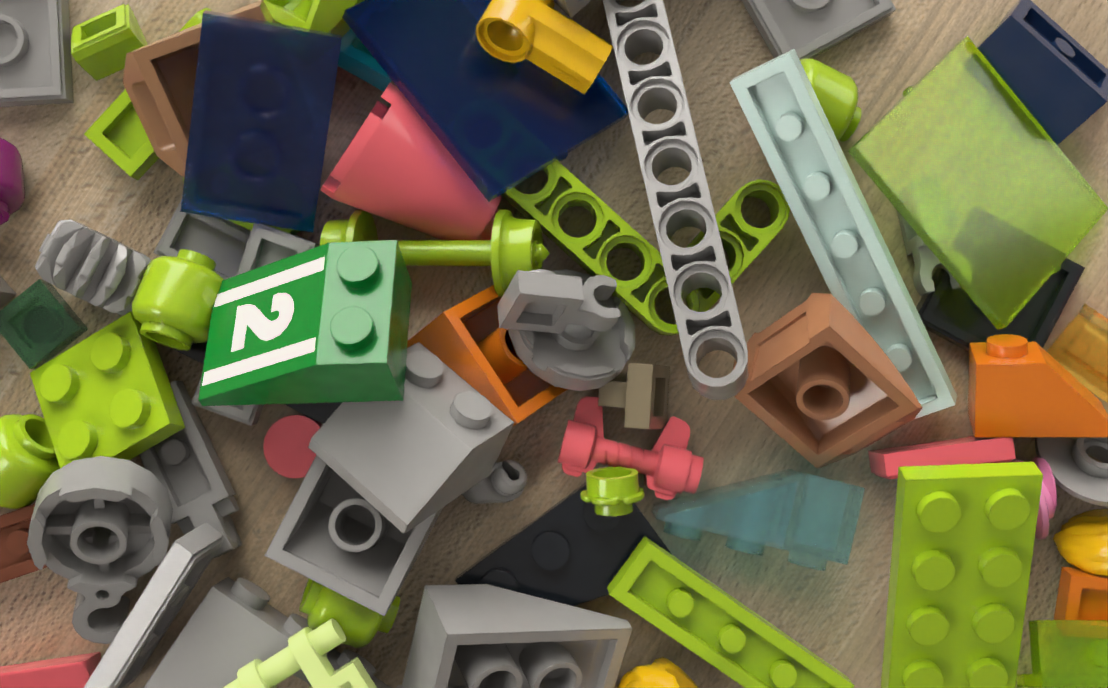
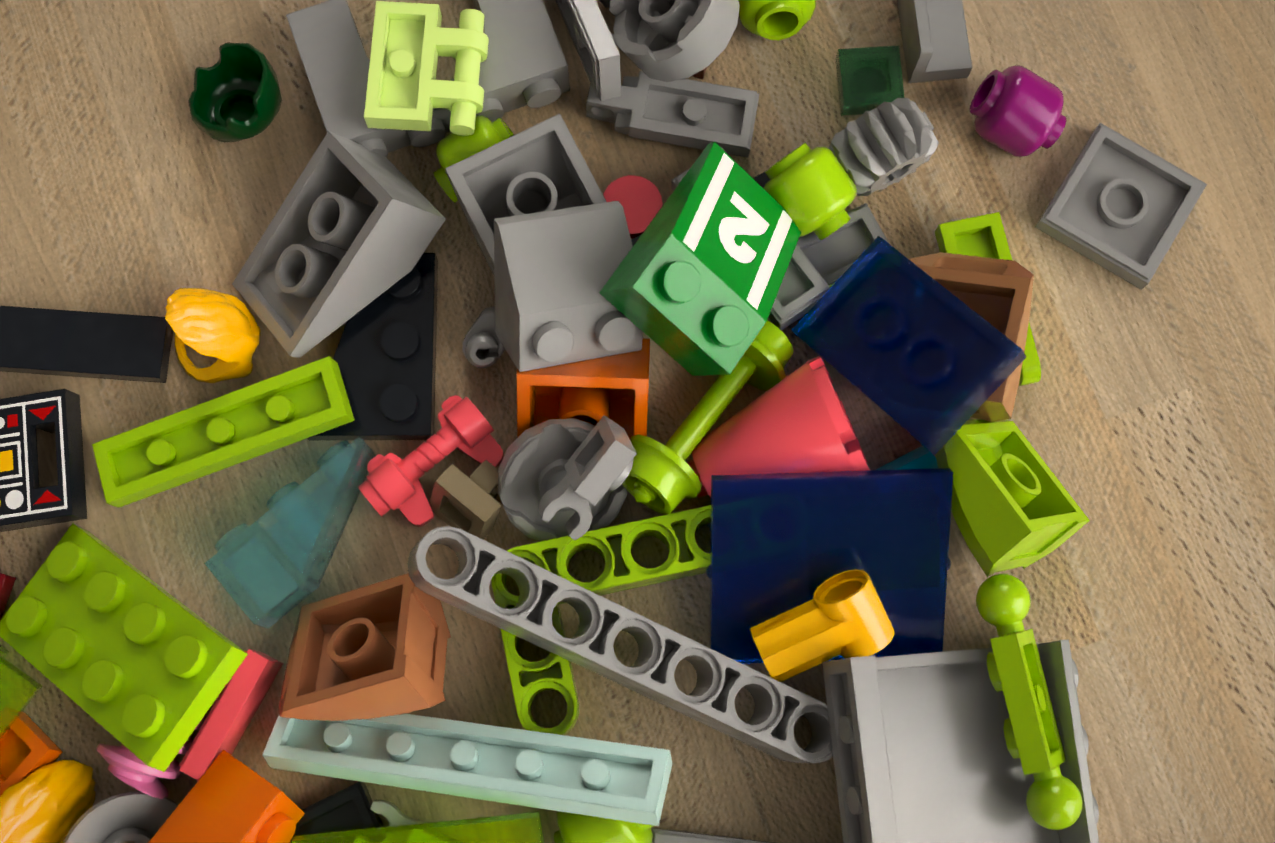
camera: 130 degrees right, 10 degrees down
lime plate [30,311,185,468] -> none
lime slope [71,4,148,81] -> none
lime plate [580,467,644,516] -> none

